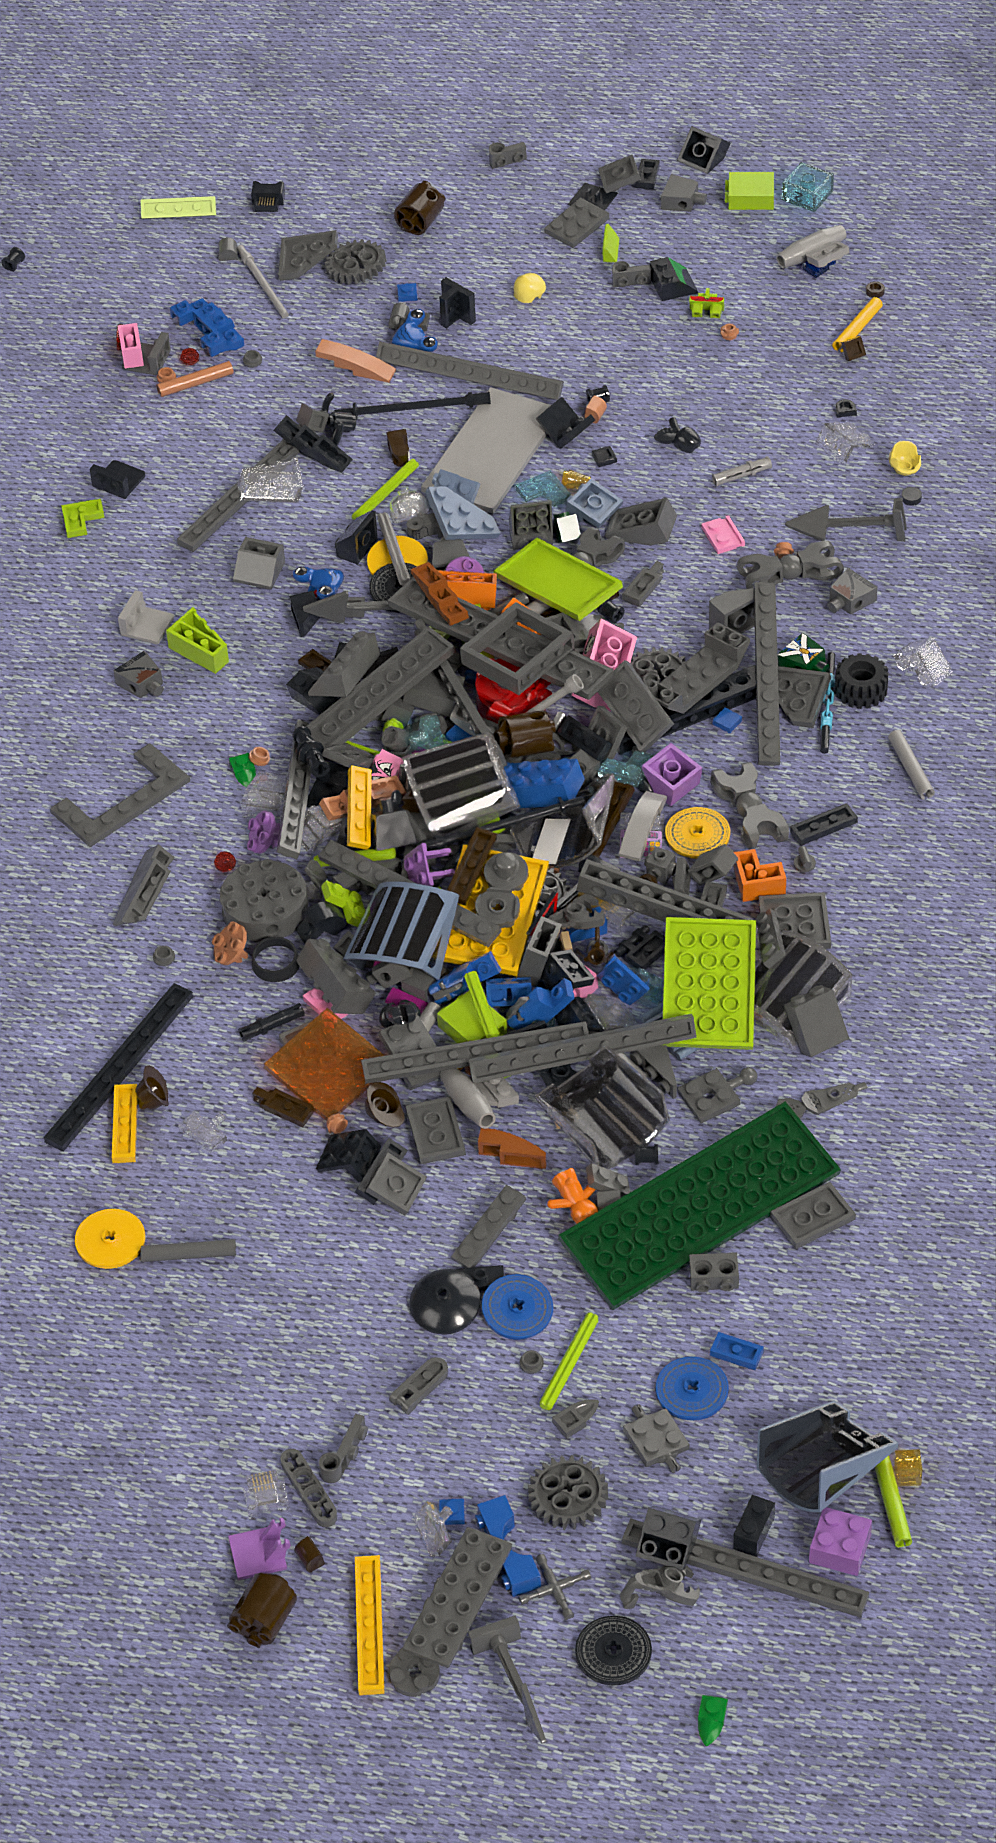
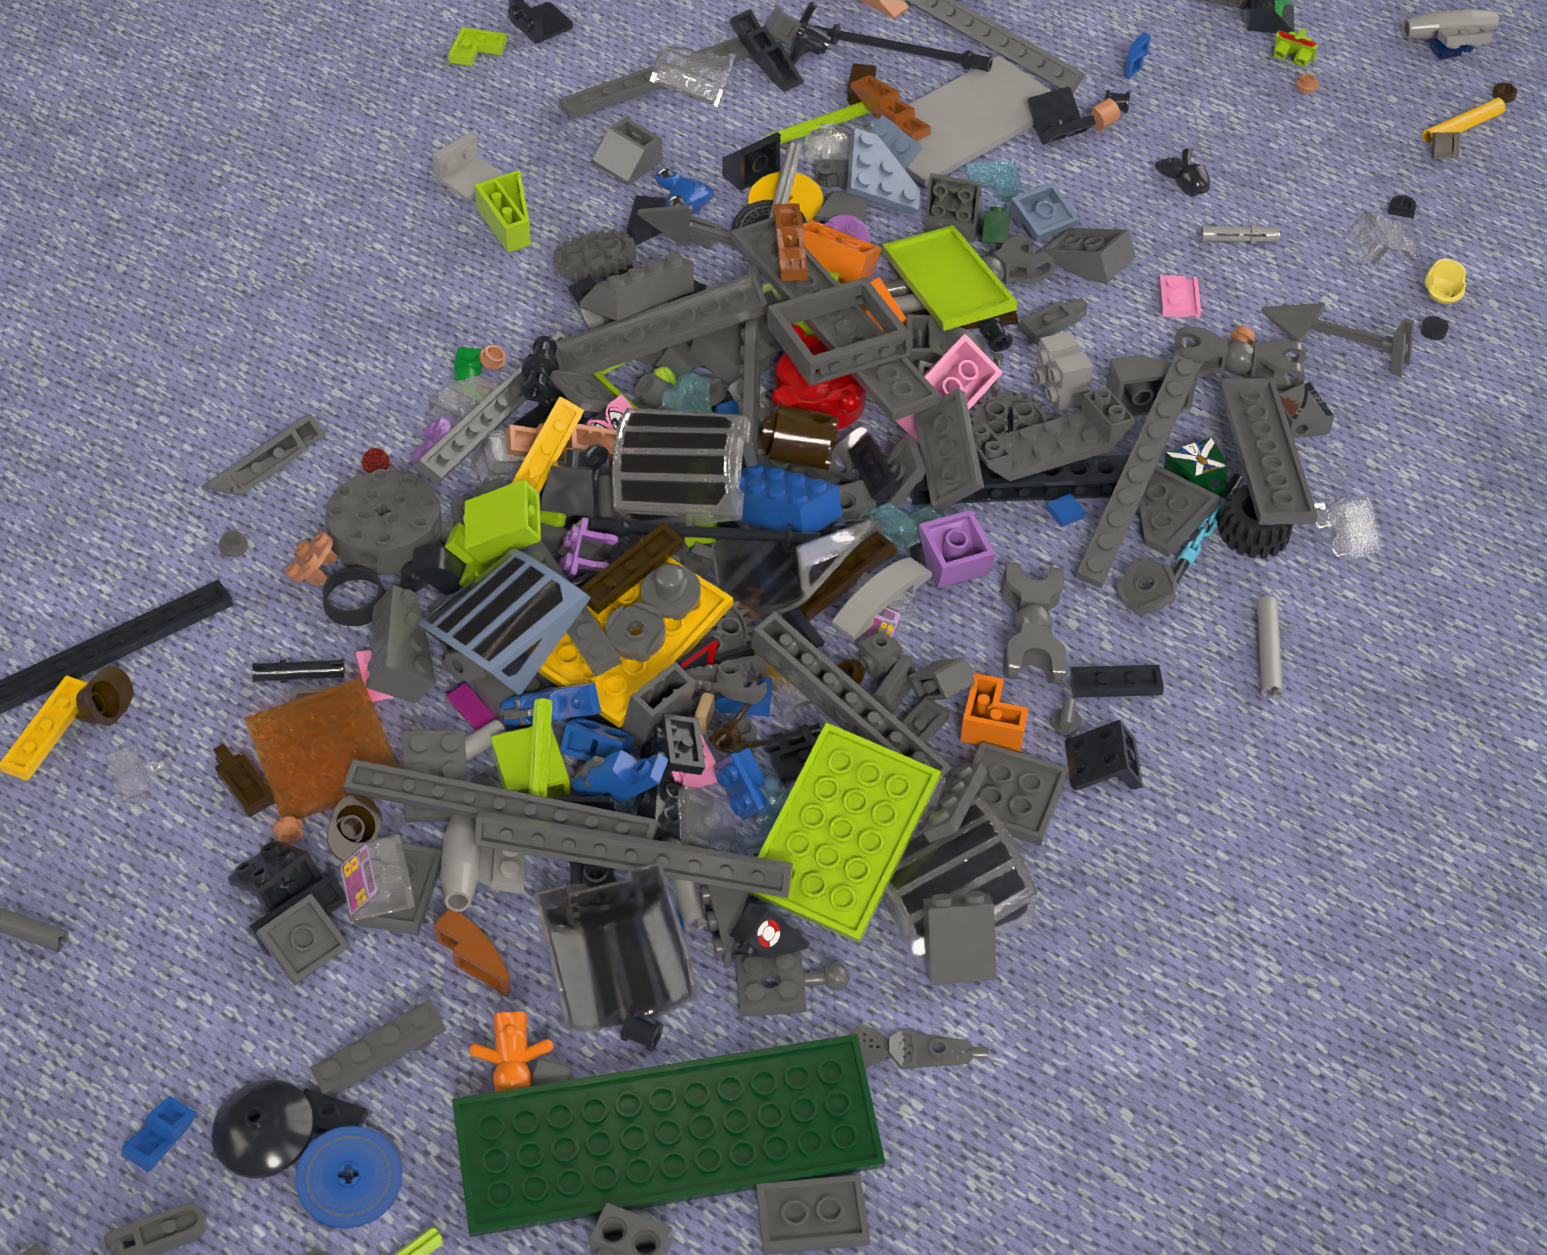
camera: 20 degrees right, 0 degrees up
dark grey plate [50,743,190,847] -> none
dark grey torso [113,651,164,698] -> none
black piece [379,1000,421,1028] -> none
light grey piece [526,674,584,713] -> none
white sticker [533,819,571,864] -> none
clear yellow cone [561,469,591,489] -> none
dark grey plate [586,1163,630,1198] -> none
black tile [592,446,617,467] -> none
yellow piece [665,807,730,859] -> none
none -> blue slope [122,1096,196,1173]
none -> clear slope [339,834,415,922]
none -> lime brick [463,479,541,563]
none -> dark grey gear [552,229,637,282]
none -> black slope [729,903,810,959]
none -> dark orange slope [850,75,931,141]
none -> light grey brick [1034,331,1093,411]
none -> black bracket [1065,719,1143,790]
none -> dark grey plate [1117,559,1177,616]
none -> blue slope [1125,32,1151,79]
none -> dark grey plate [1219,378,1318,525]

